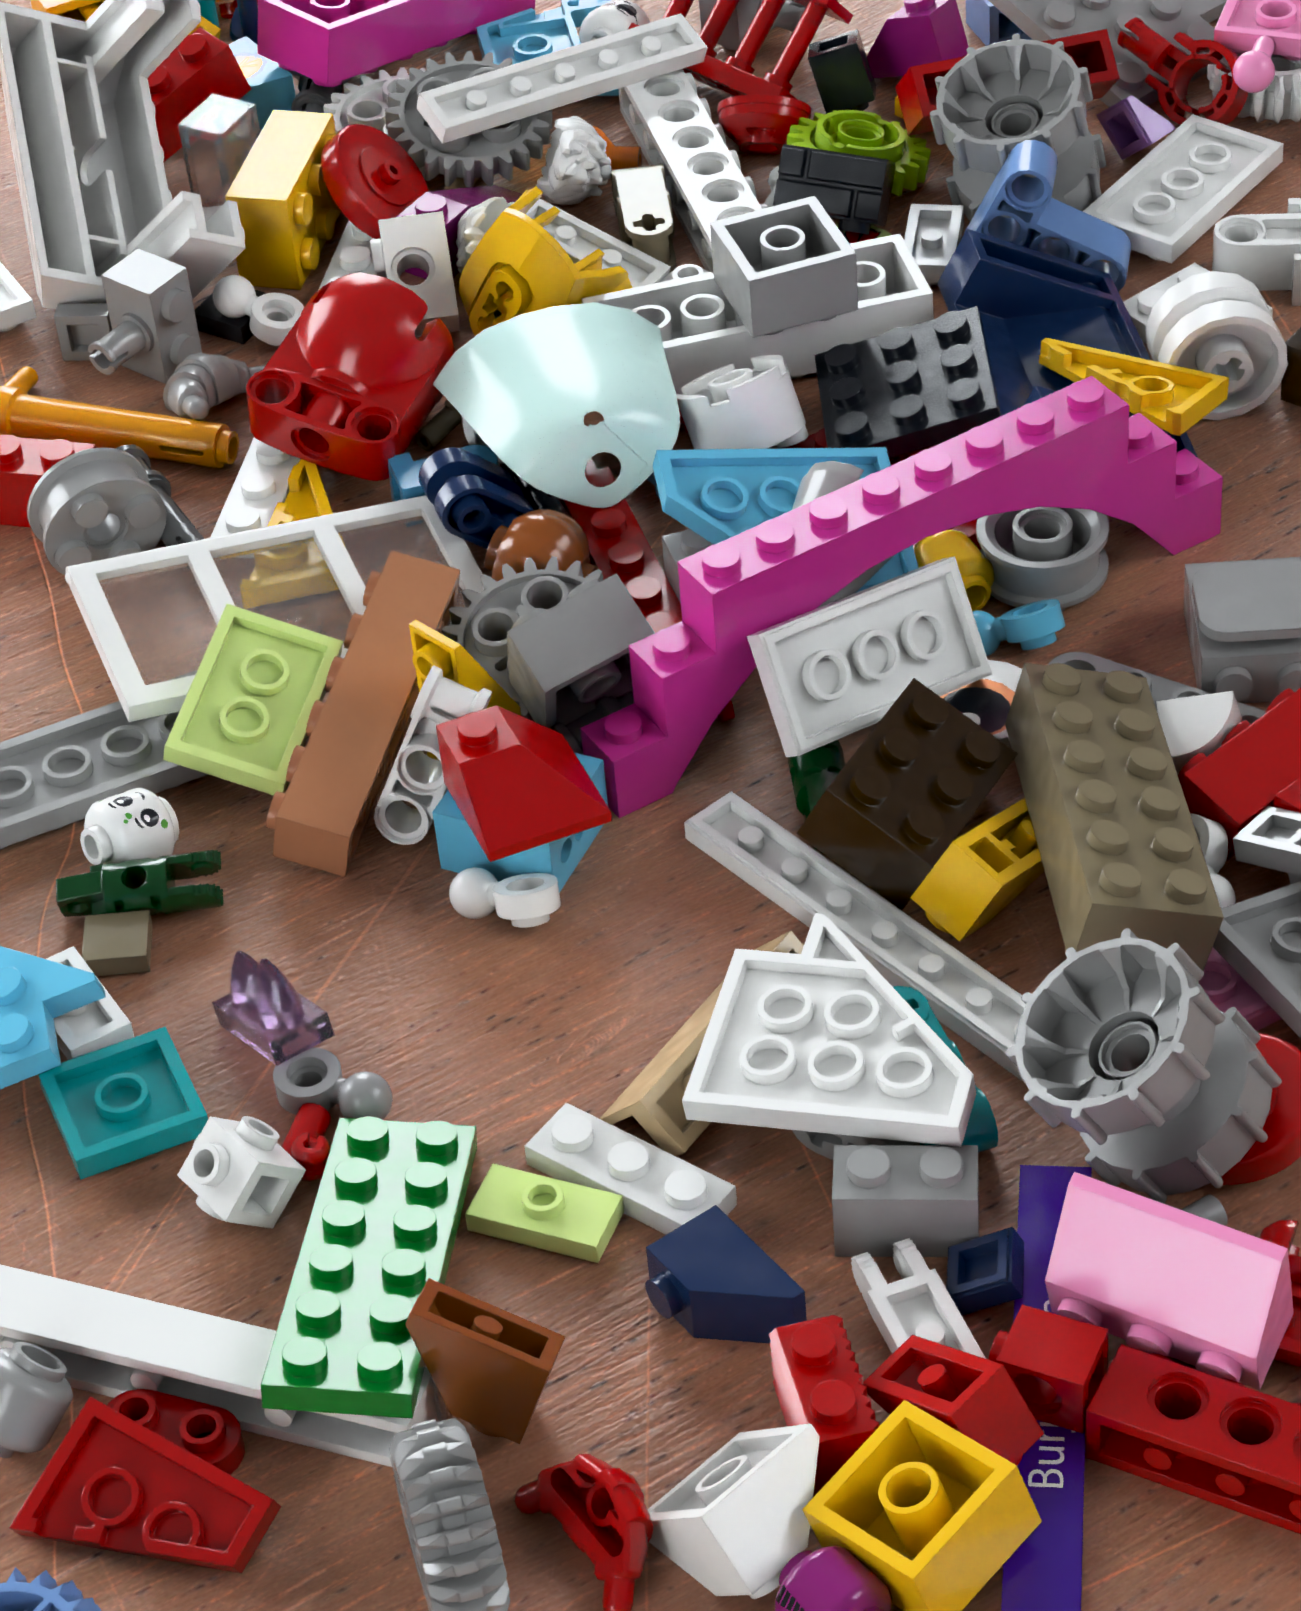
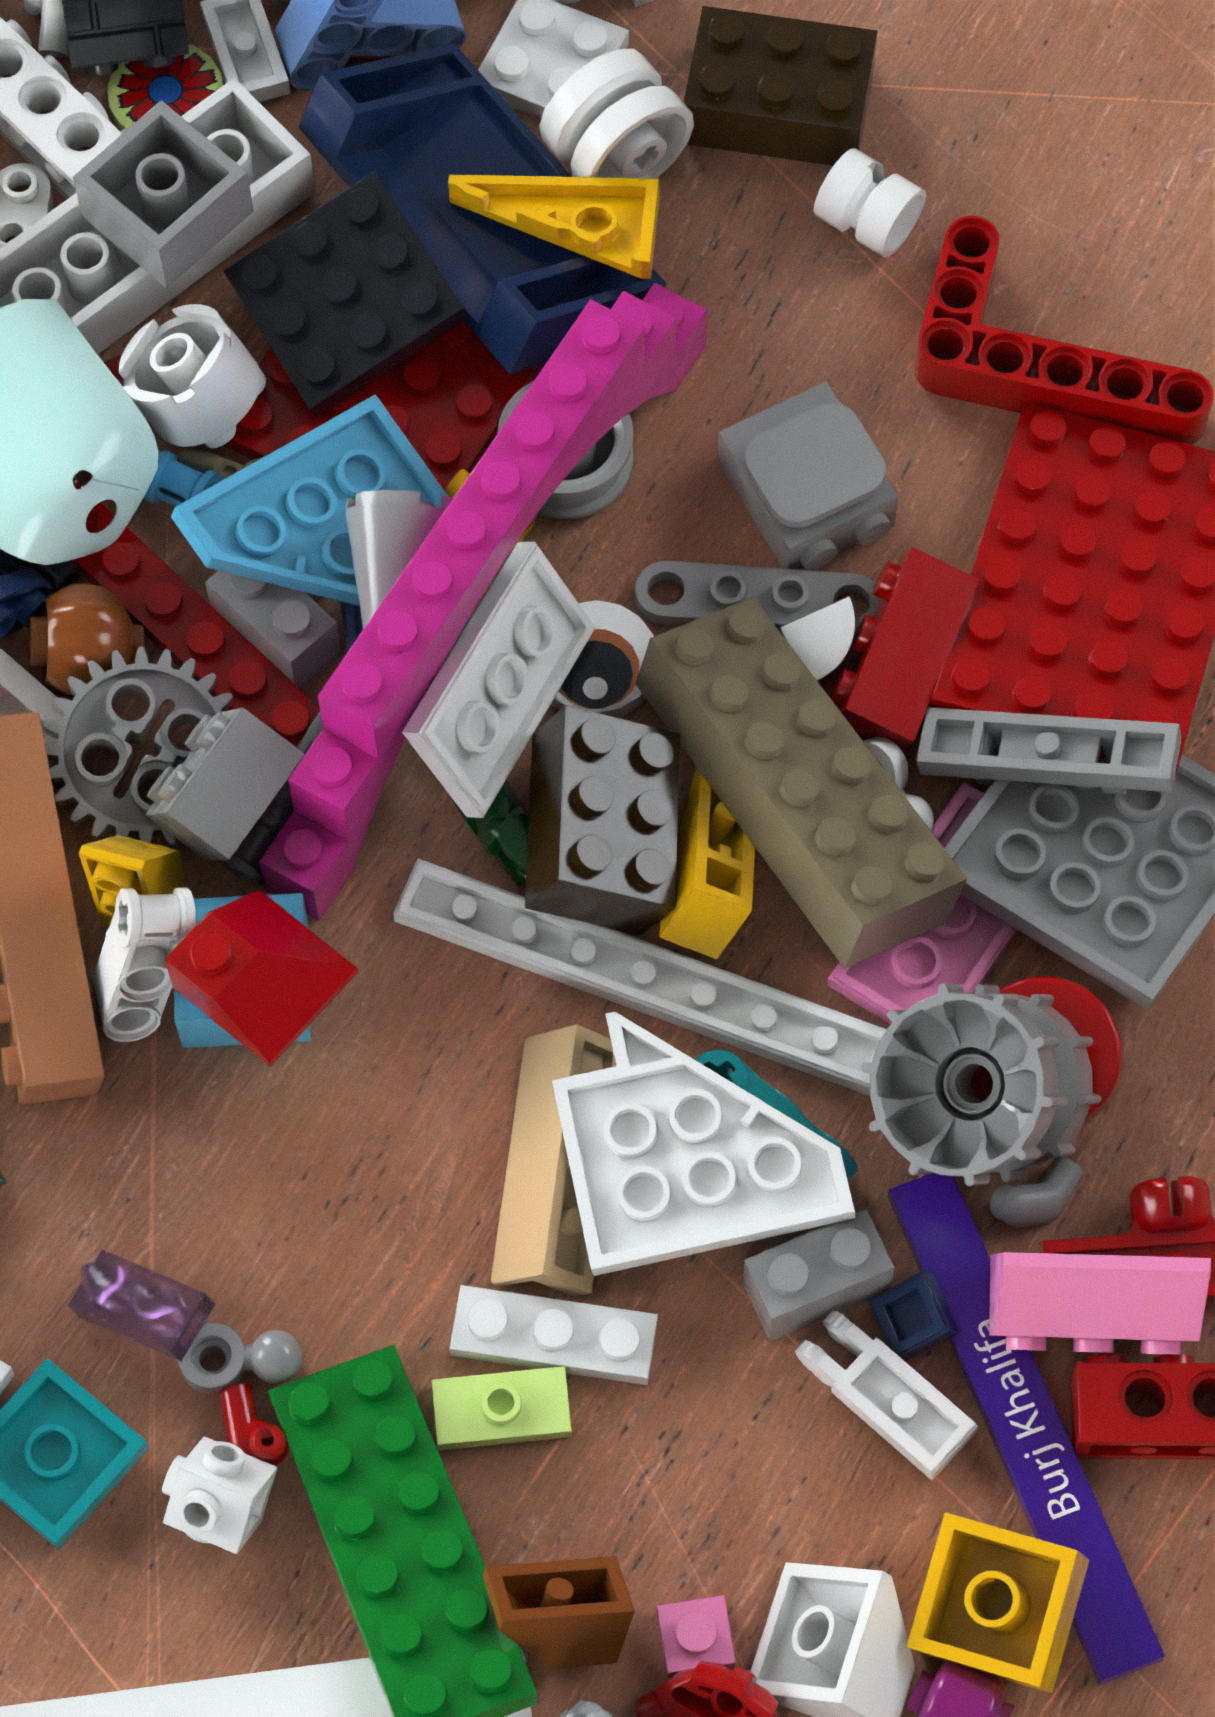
camera: 30 degrees left, 25 degrees up
white plate [449,867,561,928] -> none
dark blue slope [645,1205,807,1344] -> none
red brick [769,1315,879,1497] -> none
red slope [863,1335,1044,1466] -> none
medium azure plate [972,599,1066,656] -> none
red brick [988,1304,1108,1433] -> none
none -> bright pink plate [657,1595,736,1679]

